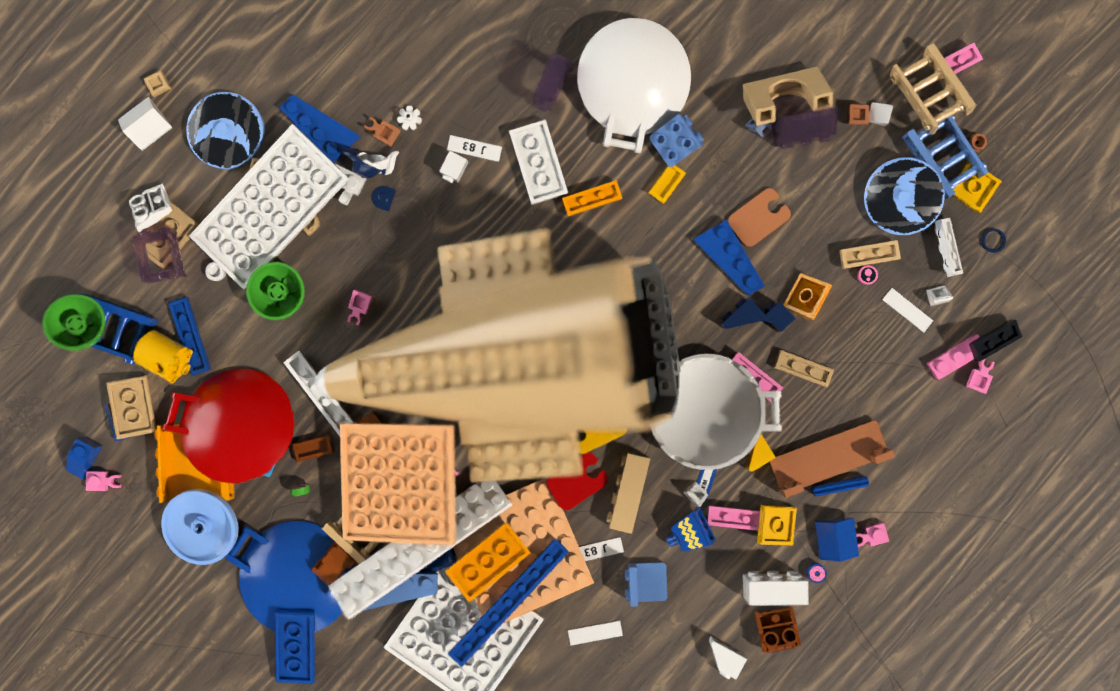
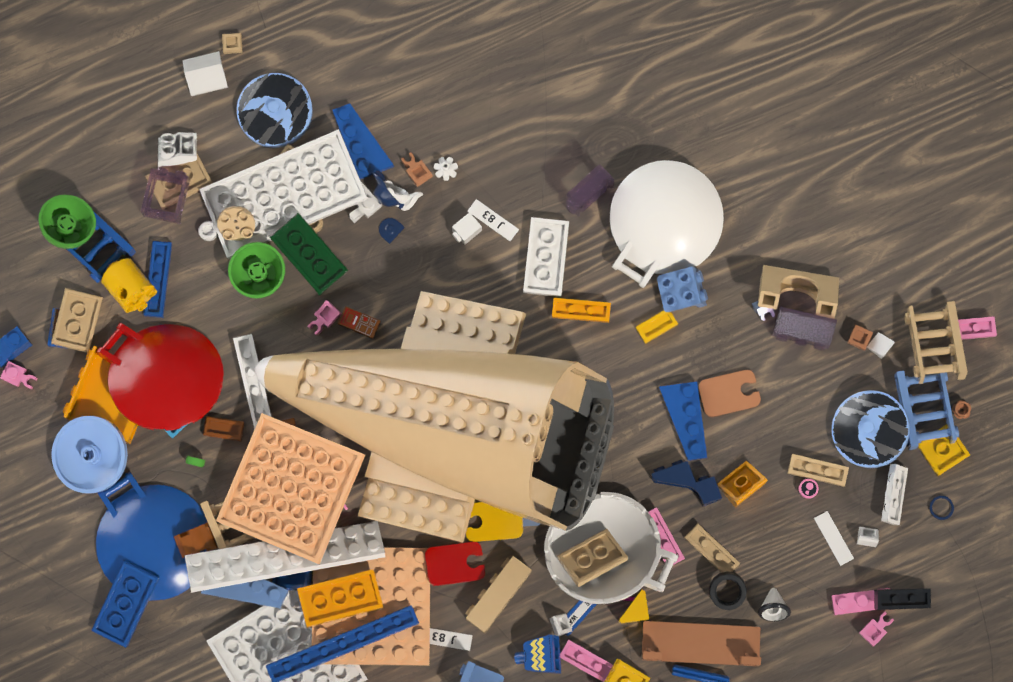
camera: 30 degrees right, 10 degrees down
none -> tan plate [217,206,255,241]
none -> dark green tile [269,212,348,295]
none -> dark orange tile [338,306,381,339]
none -> tan tile [557,529,628,587]
none -> black tyre [709,571,747,610]
none -> white hat [758,588,791,622]

